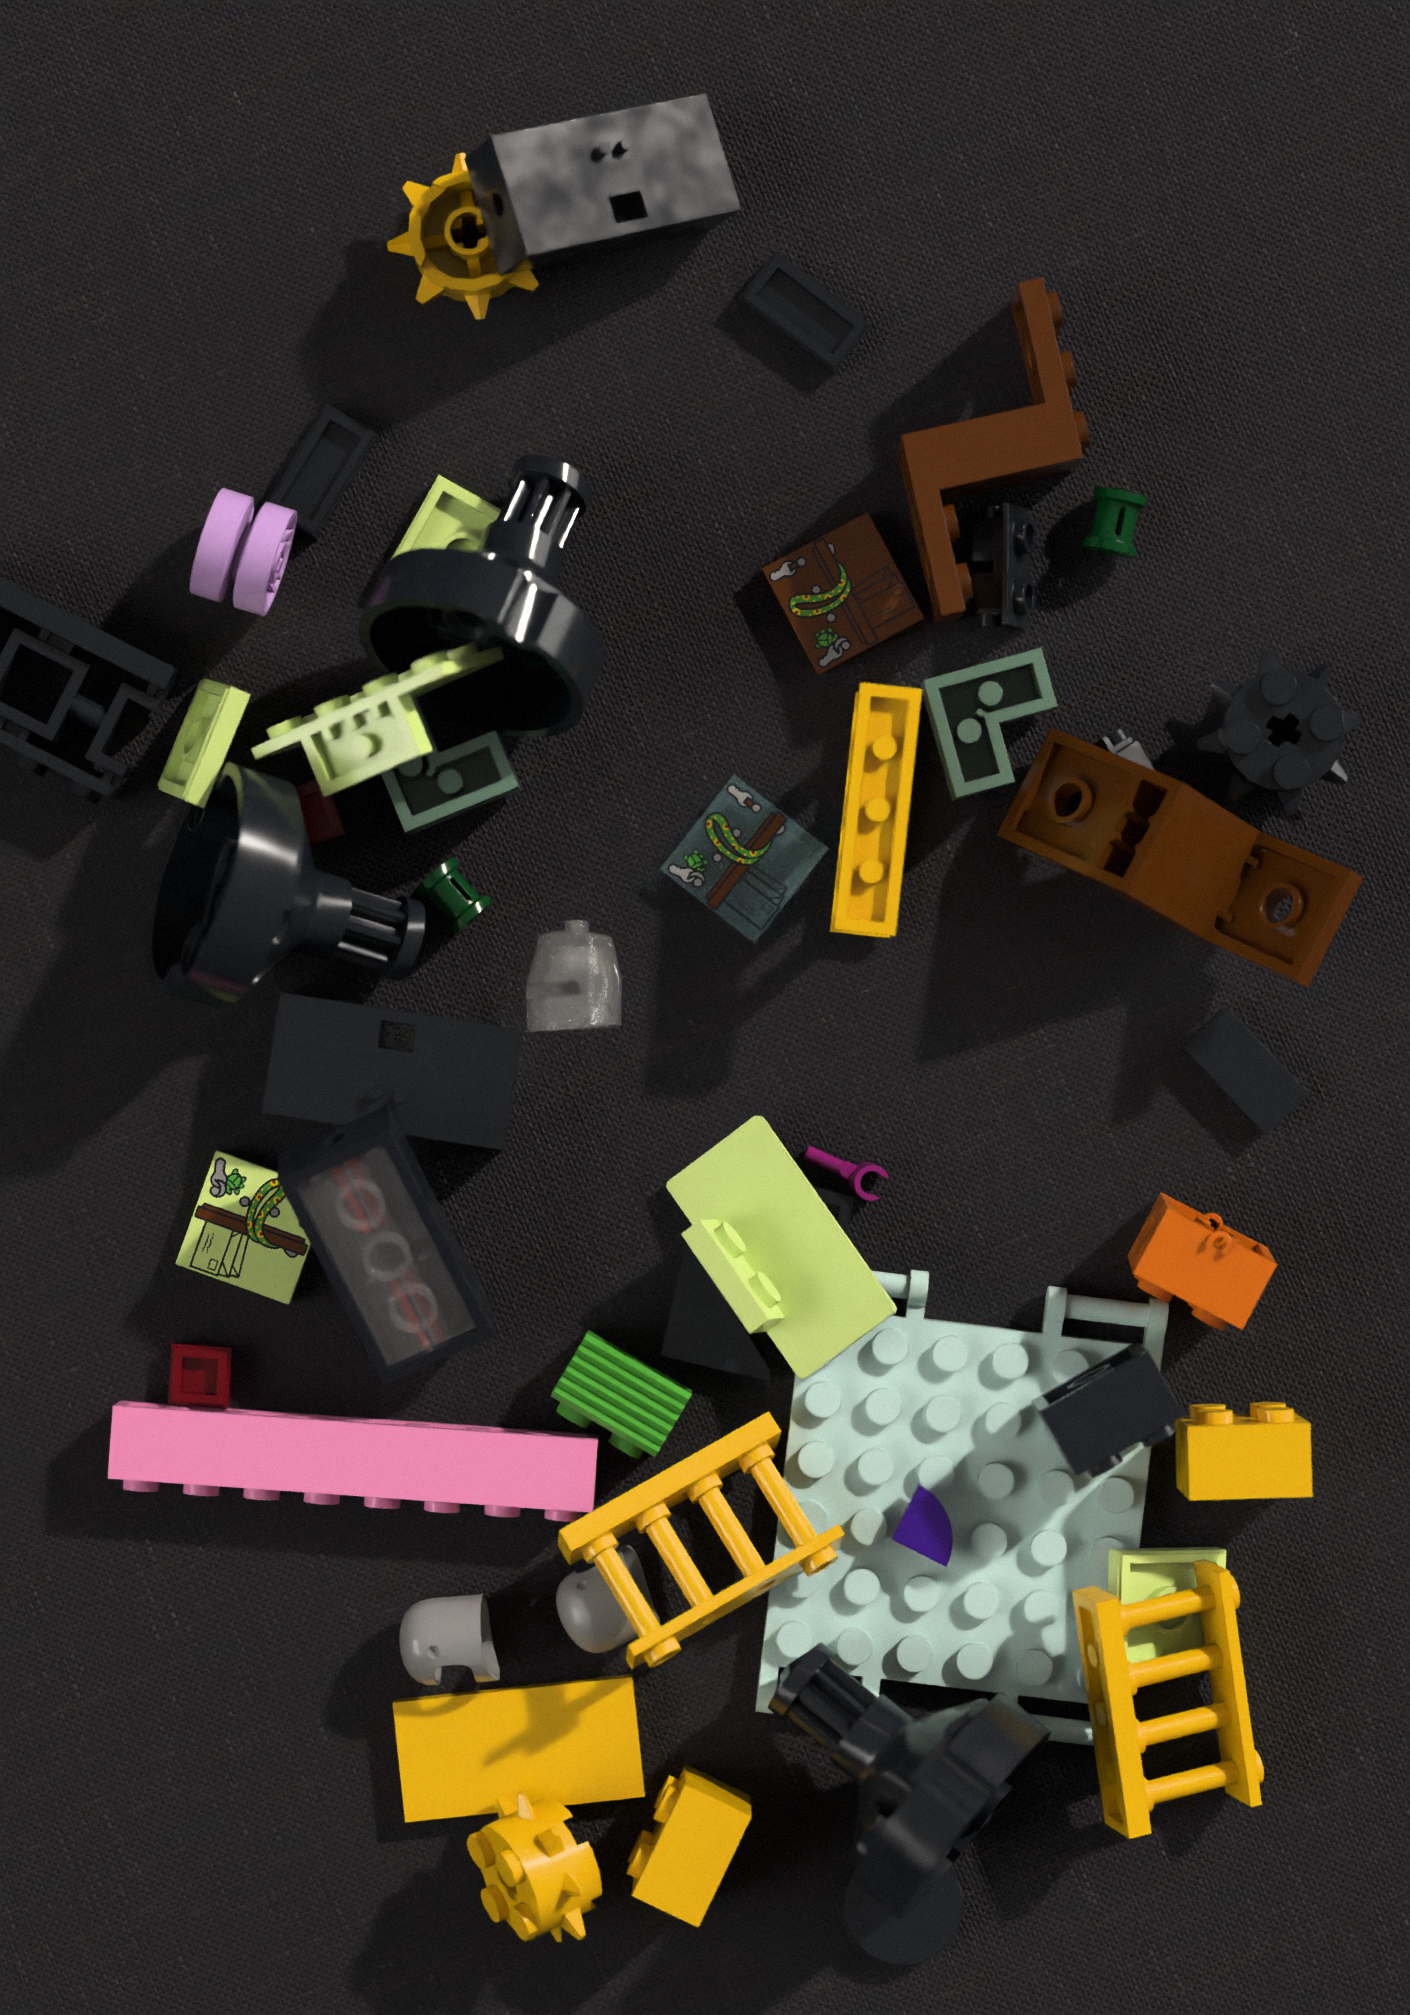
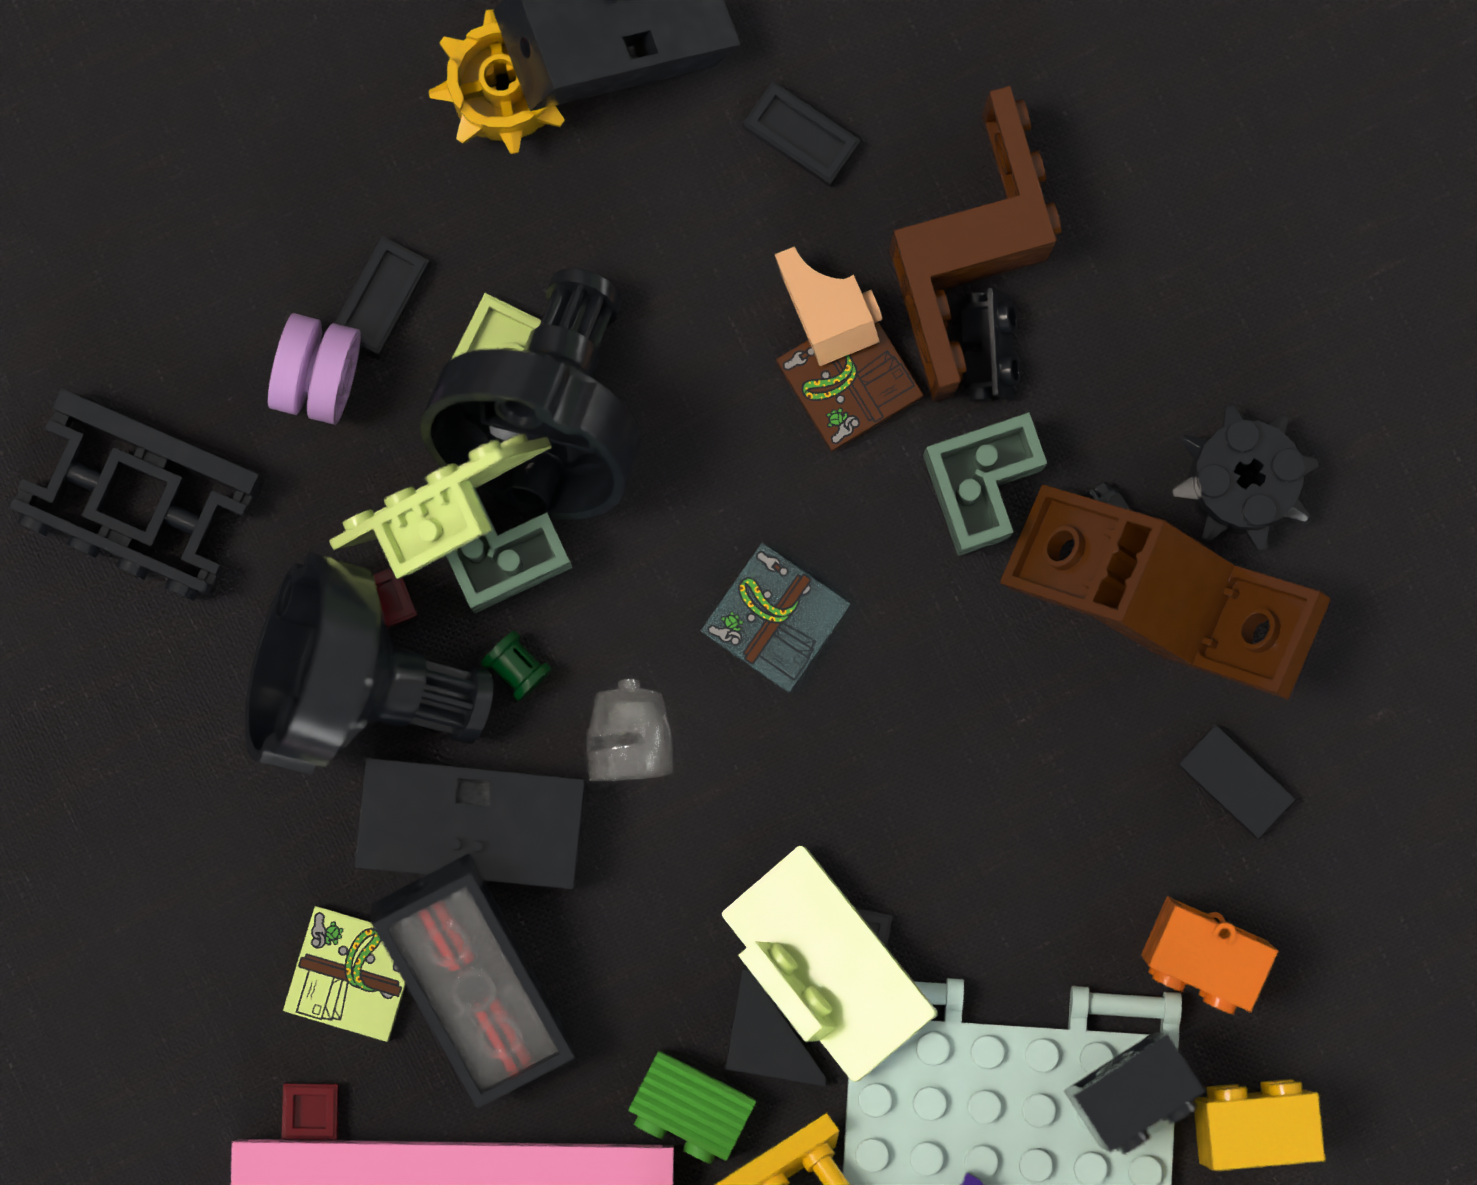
camera: 10 degrees left, 5 degrees down
yellowish green tile [157,678,251,808] -> none
magenta hand [804,1146,889,1201] -> none
yellow fence [830,682,922,938] -> none
dark green bush [1082,487,1148,559] -> none
none -> light nougat arch [775,246,883,366]

